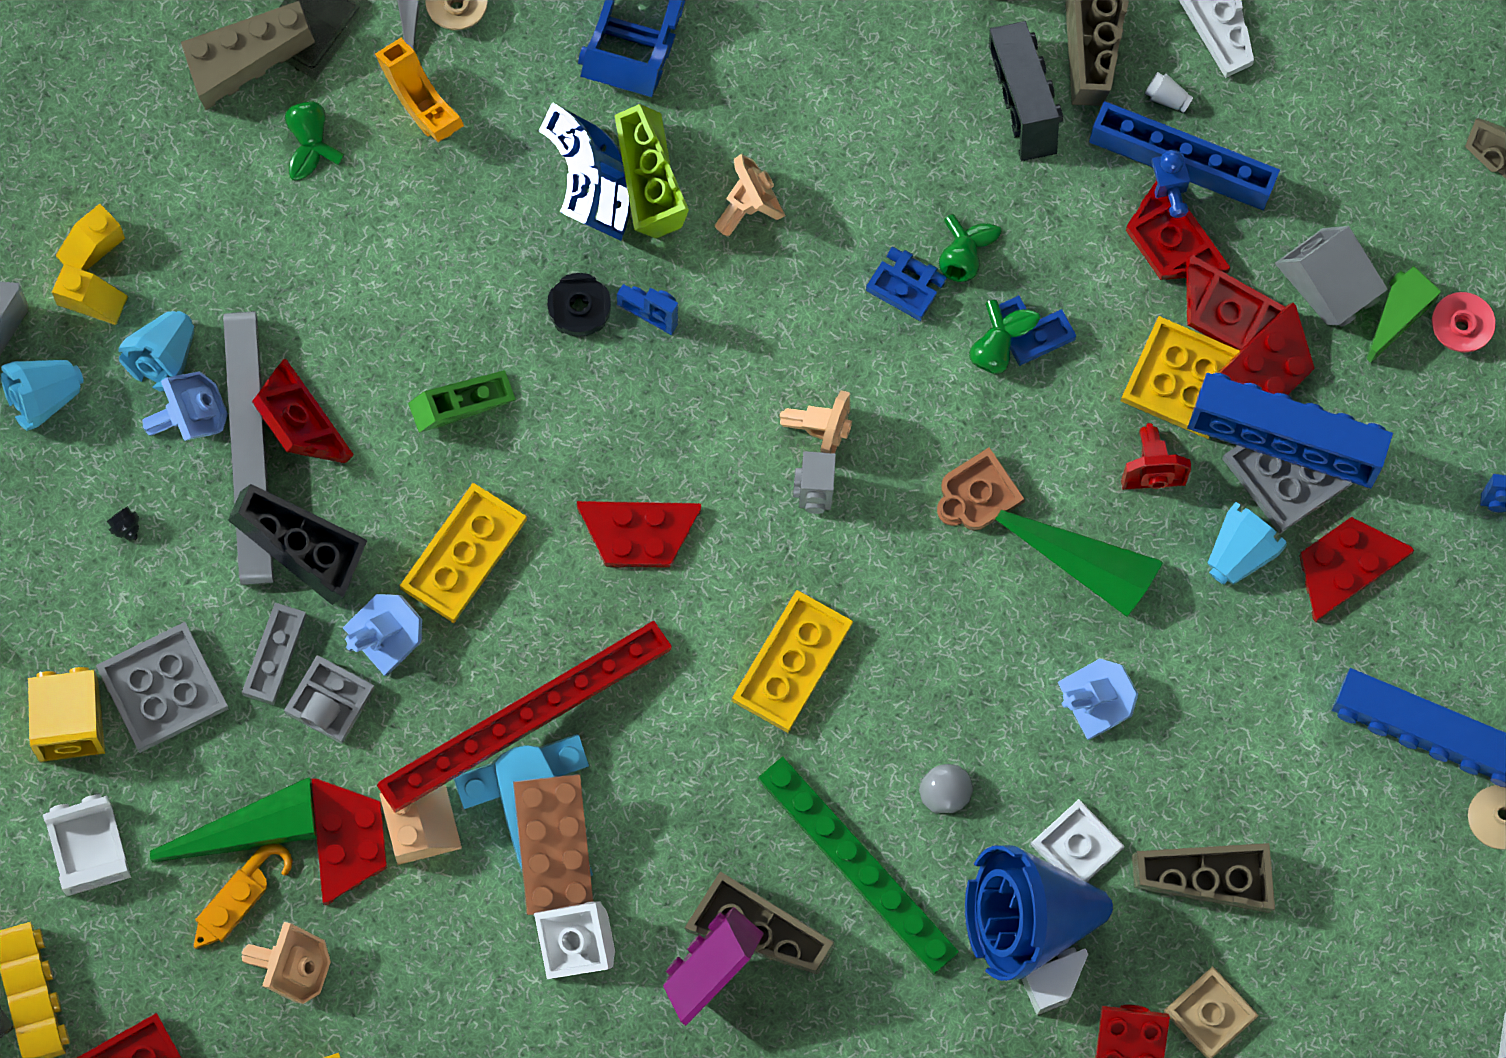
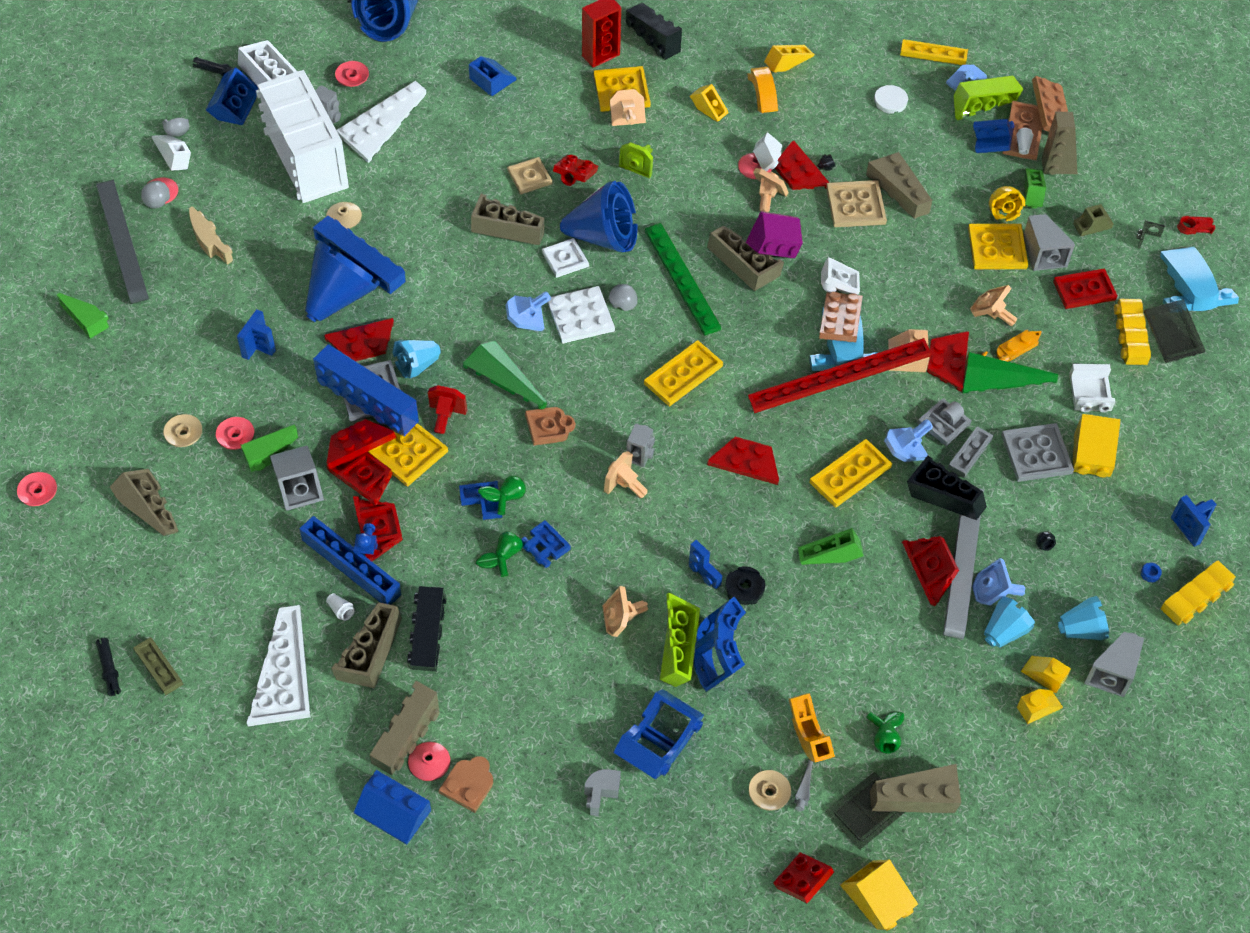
camera: 160 degrees left, 15 degrees down
none -> blue cone [305,241,380,322]
none -> white plate [547,286,615,343]

